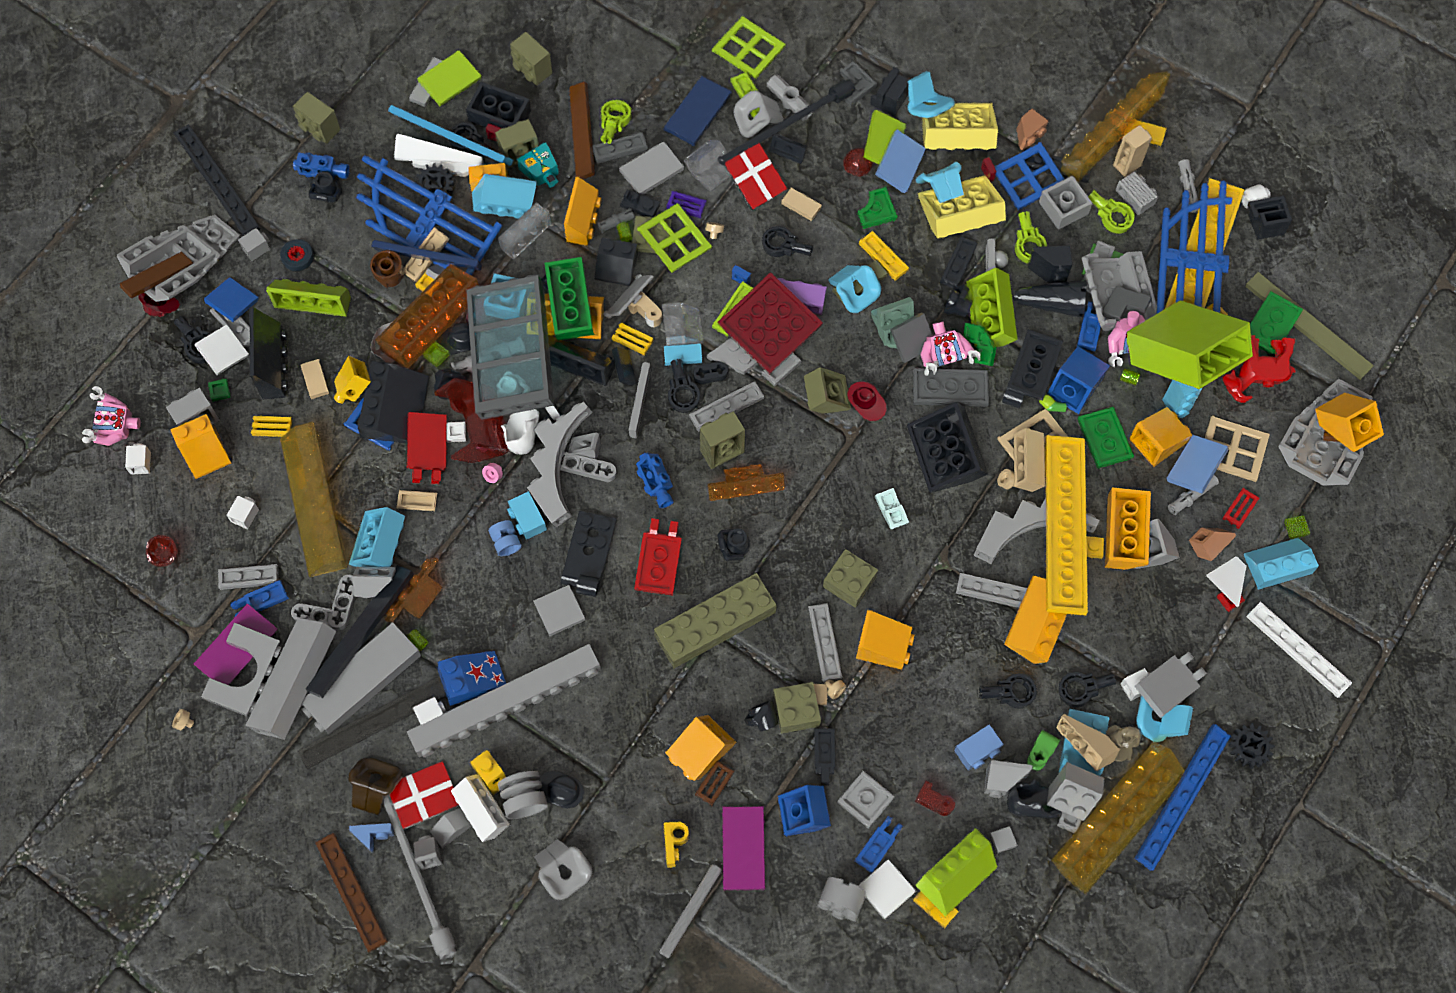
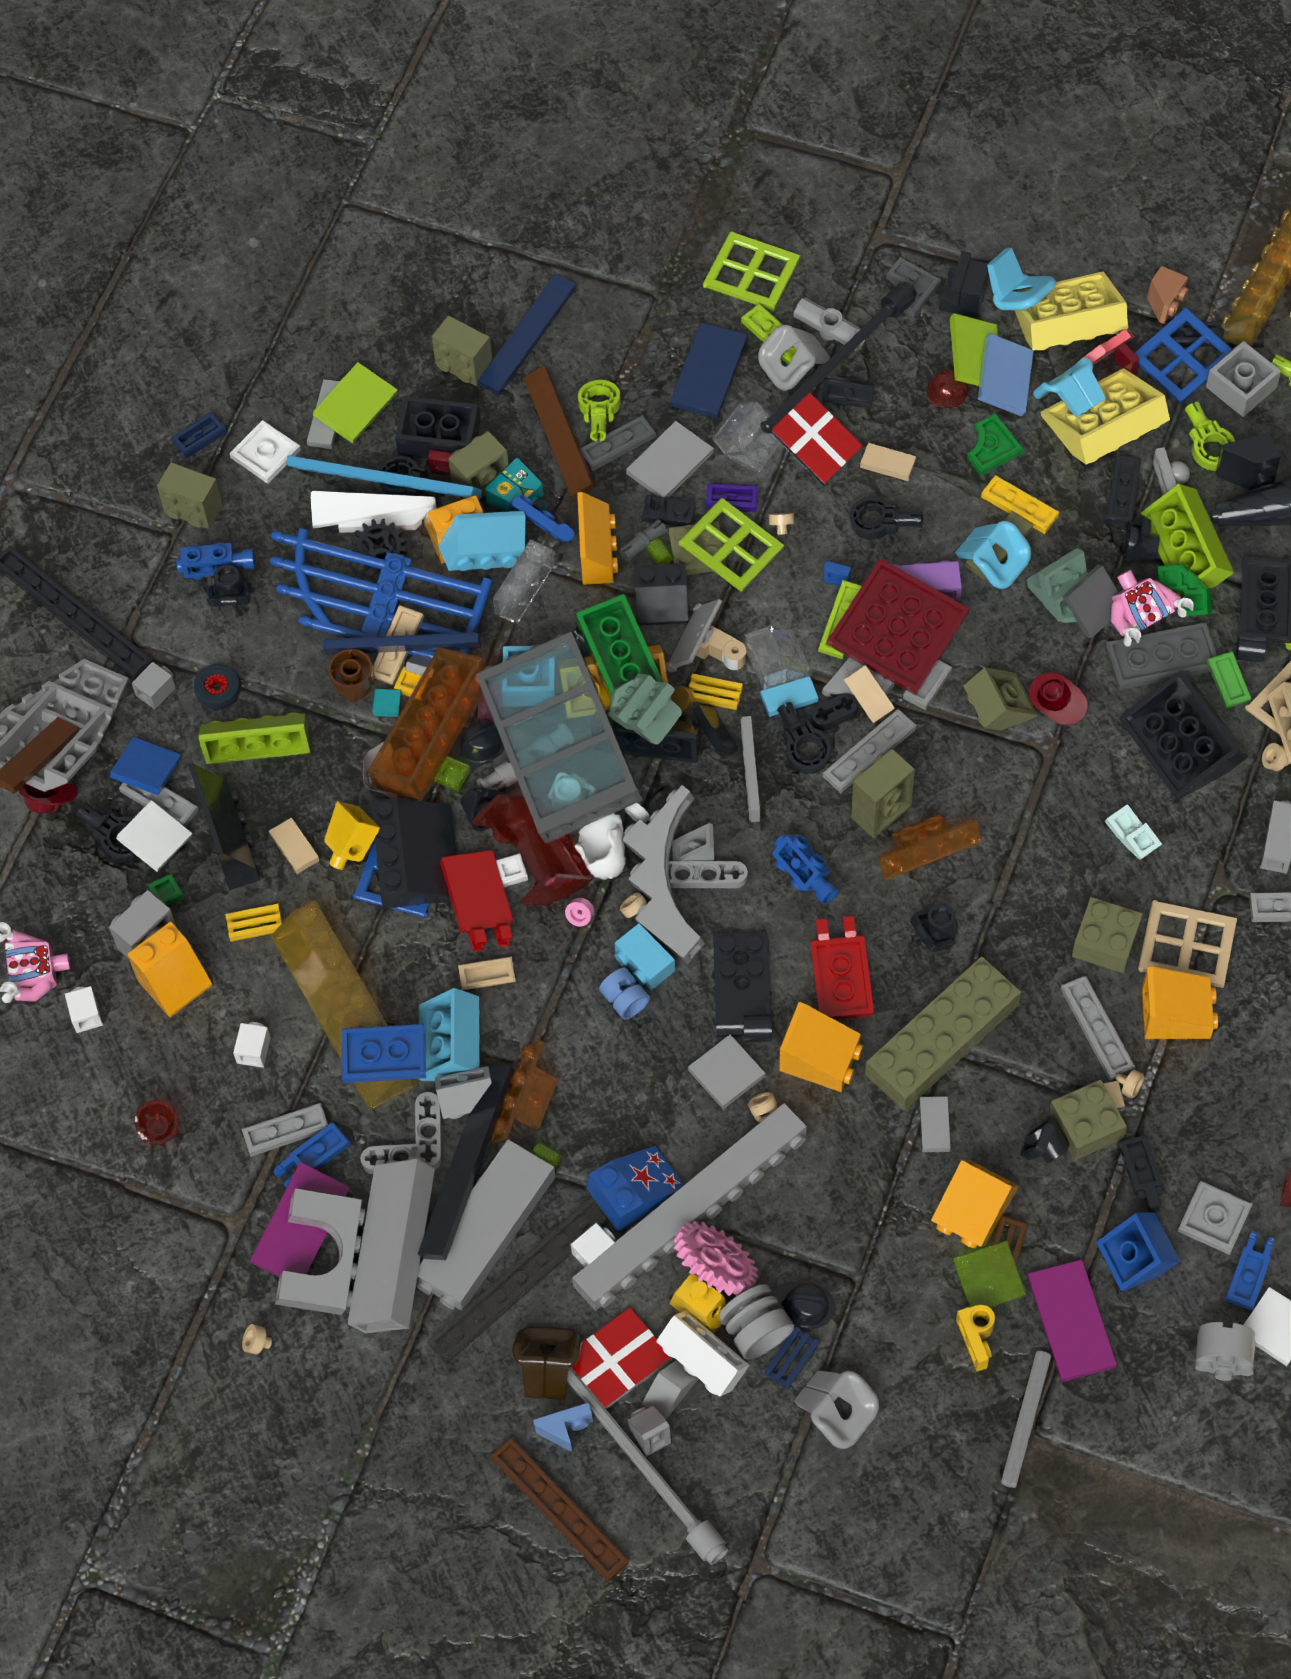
camera: 10 degrees left, 5 degrees down
none -> dark blue tile [171,412,227,459]
none -> white tile [230,420,301,483]
none -> blue tile [342,1024,426,1083]
none -> teal tile [373,689,402,717]
none -> dark blue tile [478,274,576,395]
none -> blue hinge [508,495,575,542]
none -> sand green piece [607,674,682,744]
none -> tan tile [620,893,647,918]
none -> pearl gold tile [671,686,694,712]
none -> bright pink gear [673,1221,758,1296]
none -> tan tile [748,1092,778,1122]
none -> dark blue tile [764,1327,820,1390]
none -> light orange slope [780,1002,864,1092]
none -> tan tile [844,665,895,723]
none -> light grey tile [920,1097,950,1152]
none -> clear neon green tile [953,1241,1026,1308]
none -> coral tile [1083,329,1135,365]
none -> tan window [1138,900,1237,988]
none -> bright green tile [1207,651,1251,709]

